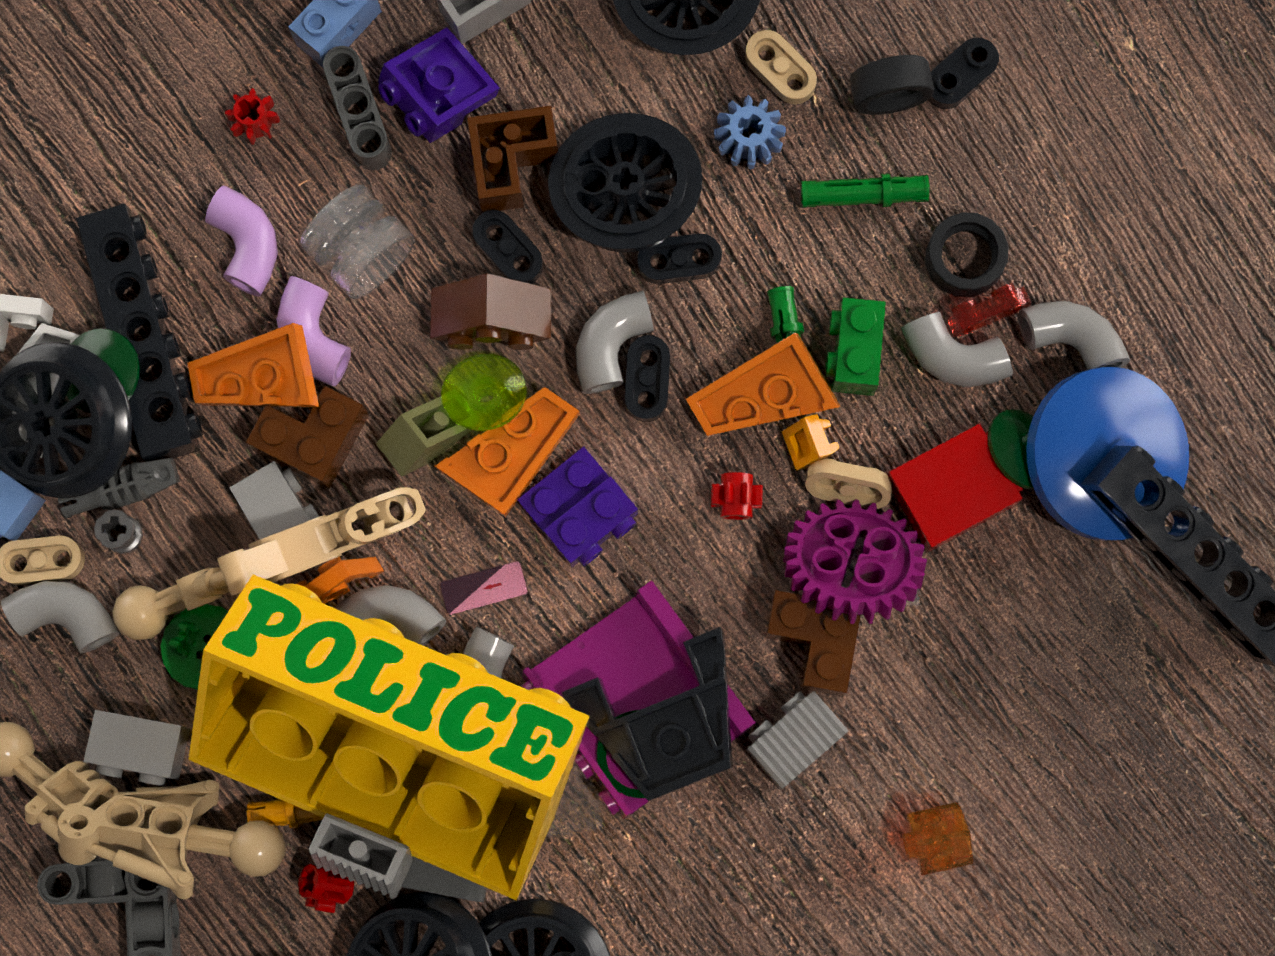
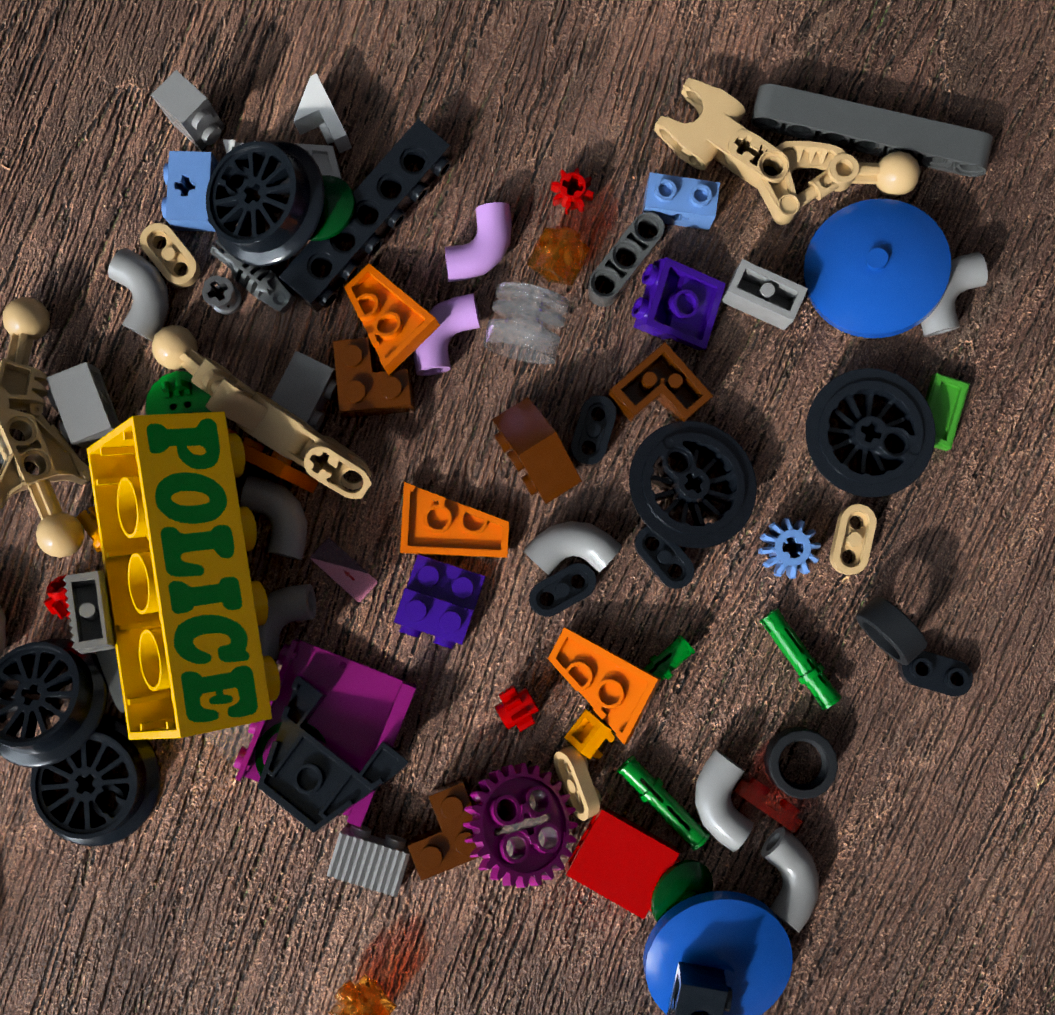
camera: 55 degrees right, 5 degrees up
olive slope [376,390,481,477] -> none
clear neon green dish [441,354,527,431] -> none
green brick [825,297,886,396] -> none
none -> clear orange brick [527,226,590,286]
none -> green pin [617,755,710,851]

